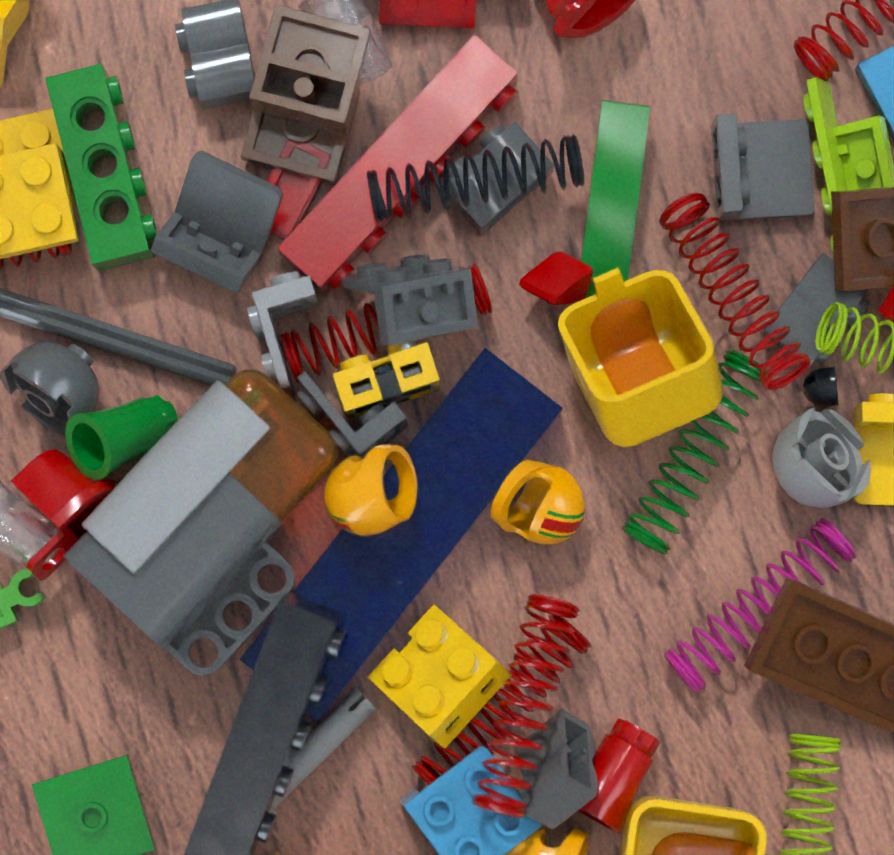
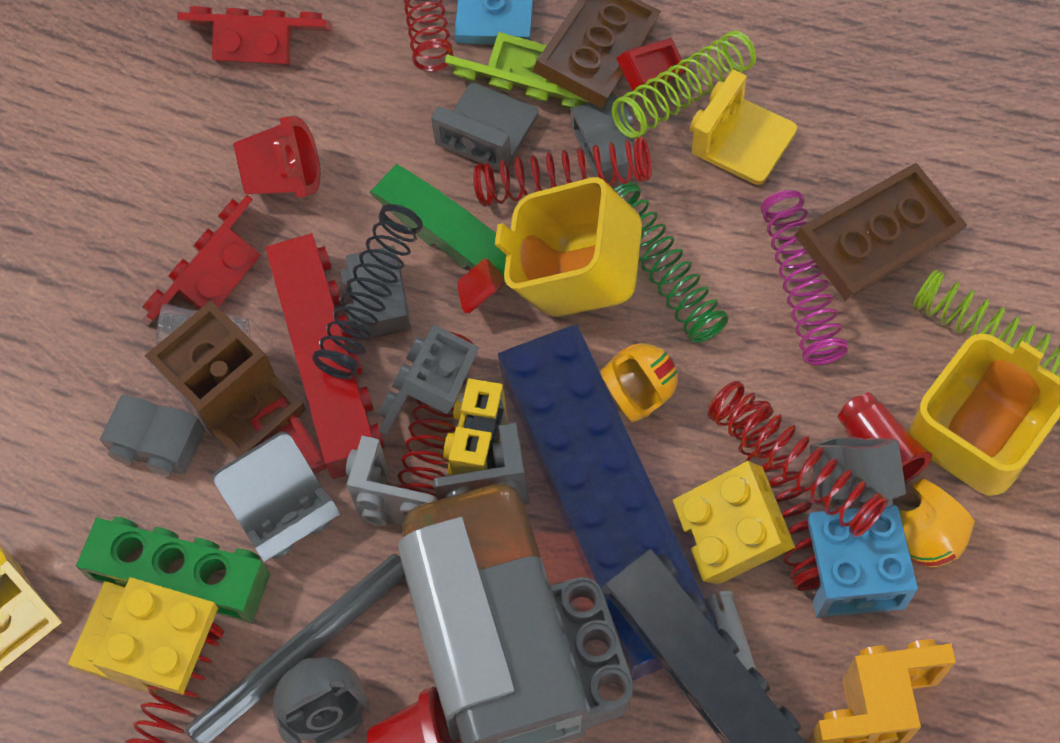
camera: 55 degrees left, 20 degrees down
green plant [65,395,178,480] -> none
light orange helmet [324,445,417,537] -> none
light grey cylinder [772,408,871,509] -> none
black hinge [803,367,839,407] -> none

